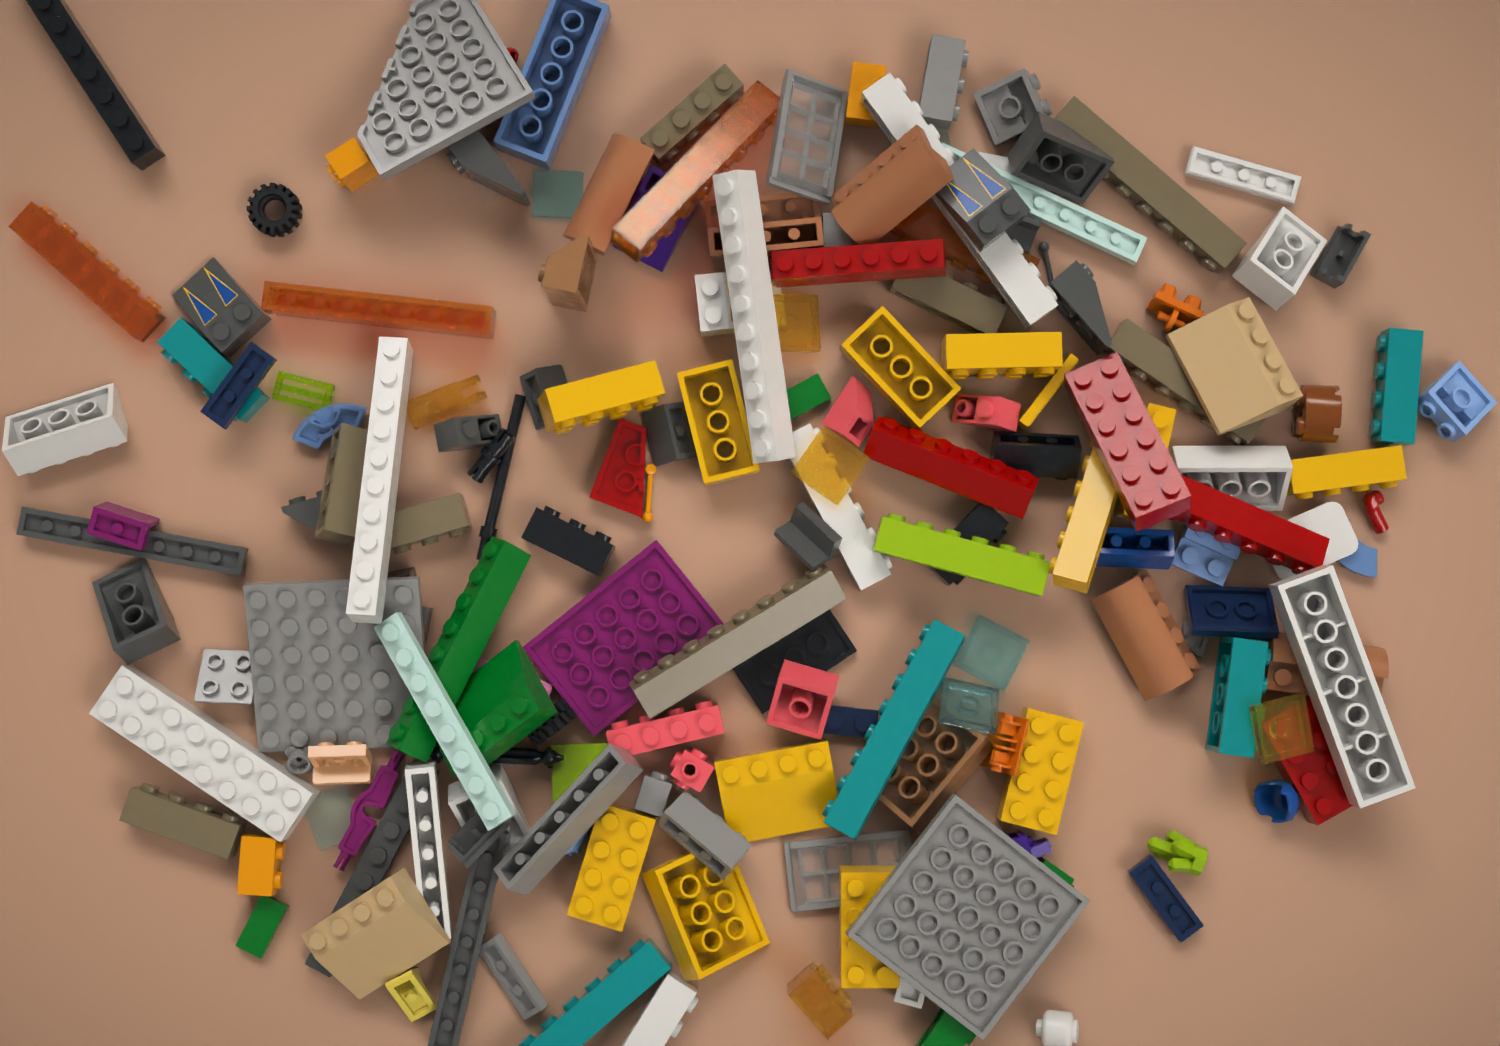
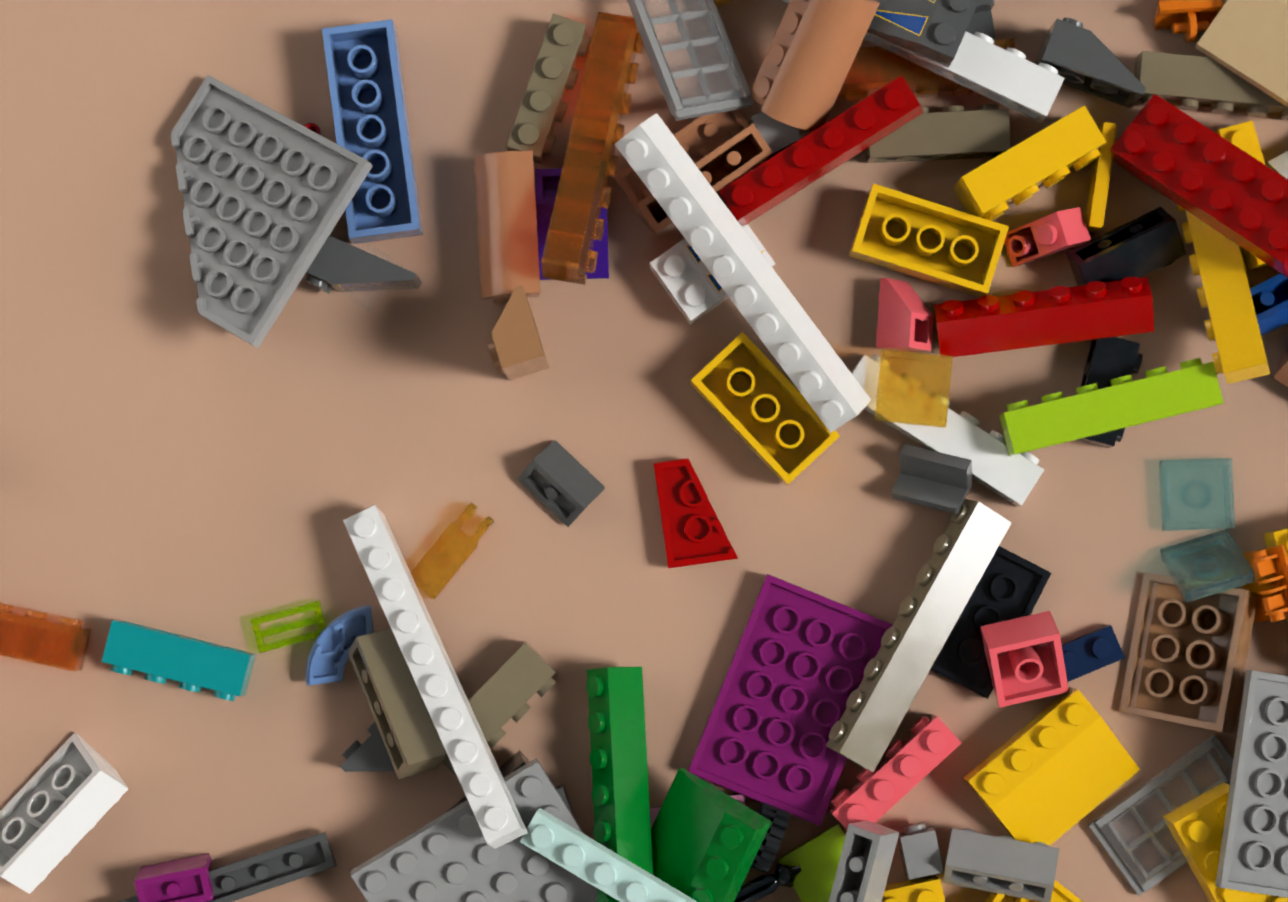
camera: 30 degrees left, 0 degrees up
dark grey slope [172,257,272,357] -> none
dark blue plate [200,342,277,429] -> none
black tyre [247,183,303,237] -> none
clear orange brick [261,281,496,339] -> none
light orange brick [325,137,379,192] -> none
dark grey slope [434,414,501,452] -> none
black pin [467,428,516,483] -> none
black bar [476,394,526,560] -> none
black brick [521,506,615,576] -> none
clear light blue piece [530,170,584,218] -> none
yellow brick [537,360,665,435] -> none
dark grey panel [642,402,697,467] -> none
light orange hinge [642,464,656,523] -> none
coral brick [669,747,715,792] -> none
clear yellow tile [773,294,821,352] -> none
green tile [787,373,831,420] -> none
teal brick [822,619,965,841] -> none
dark grey hinge [1038,242,1054,283] -> none

